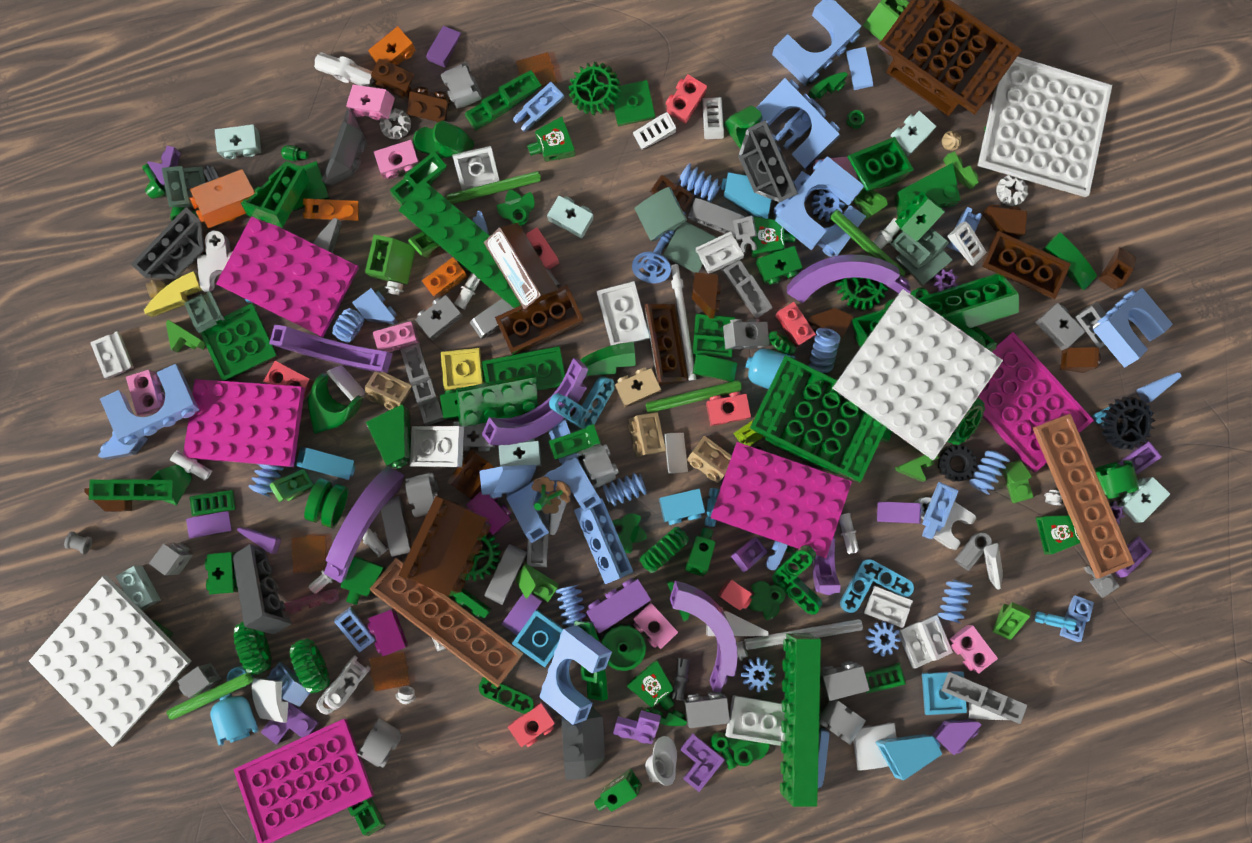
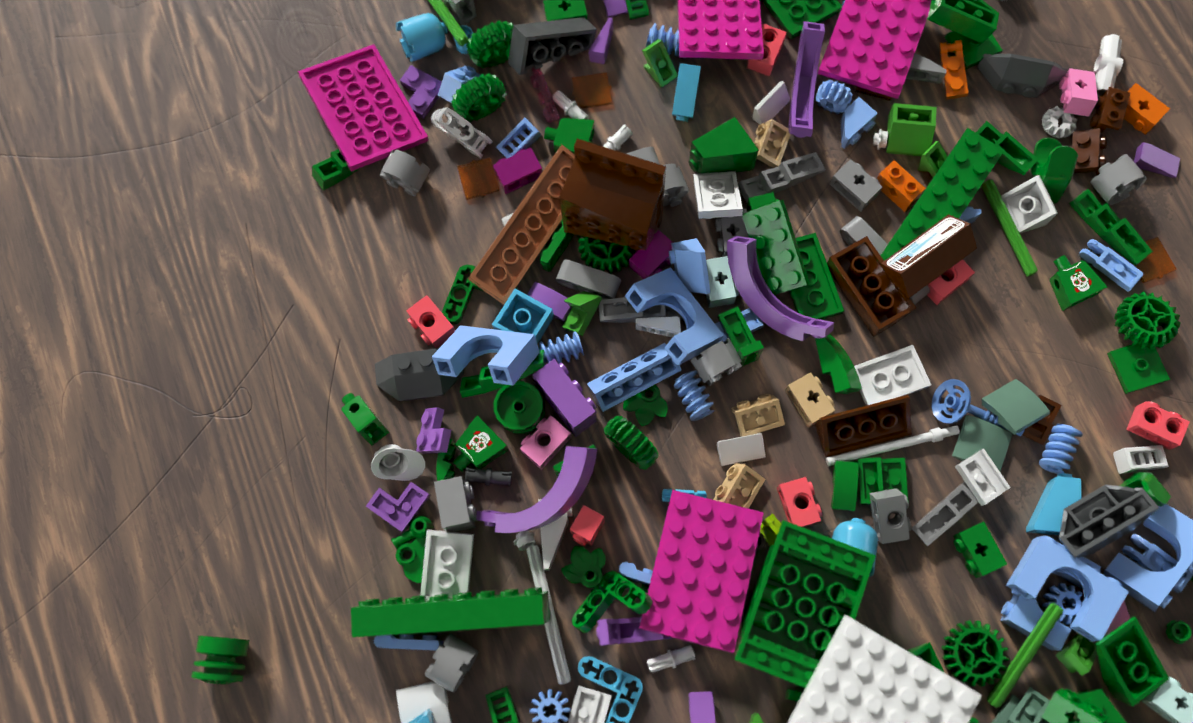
camera: 90 degrees right, 10 degrees down
white slope [252,678,288,723] -> none
green cylinder [281,145,309,162] -> none
green wheel [304,478,349,529] -> none
green animal [307,373,363,434] -> none
medium lavender arch [324,466,405,583] -> none
bright pink brick [373,321,420,352] -> none
bright pink brick [374,140,419,179] -> none
white plate [396,686,416,704] -> none
light yellow tile [441,348,484,391] -> none
reddish brown bracket [447,450,495,499] -> none
white axle [454,273,481,310] -> none
green plate [496,189,535,226] -> none
medium nougat plant [532,476,571,514] -> none
light aqua brick [547,196,593,239] -> none
medium azure beam [549,376,615,429] -> none
white slope [633,112,676,150] -> none
bright green axle [646,380,742,413] -> none
medium azure brick [659,489,705,525] -> none
green torso [684,528,715,577] -> none
light grey beam [688,198,745,238] -> none
reddish brown slope [692,272,721,319] -> none
medium lavender slope [731,536,767,573] -> none
light grey plate [733,216,757,253] -> none
light blue gear [741,657,776,692] -> none
green torso [751,217,795,258] -> none
green gear [768,331,797,355] -> none
coral brick [775,302,816,348] -> none
medium lavender arch [787,254,911,304] -> none
reddish brown slope [807,308,853,340] -> none
light blue piece [809,328,840,373] -> none
light grey brick [820,661,870,701] -> none
white pin [873,218,900,249] -> none

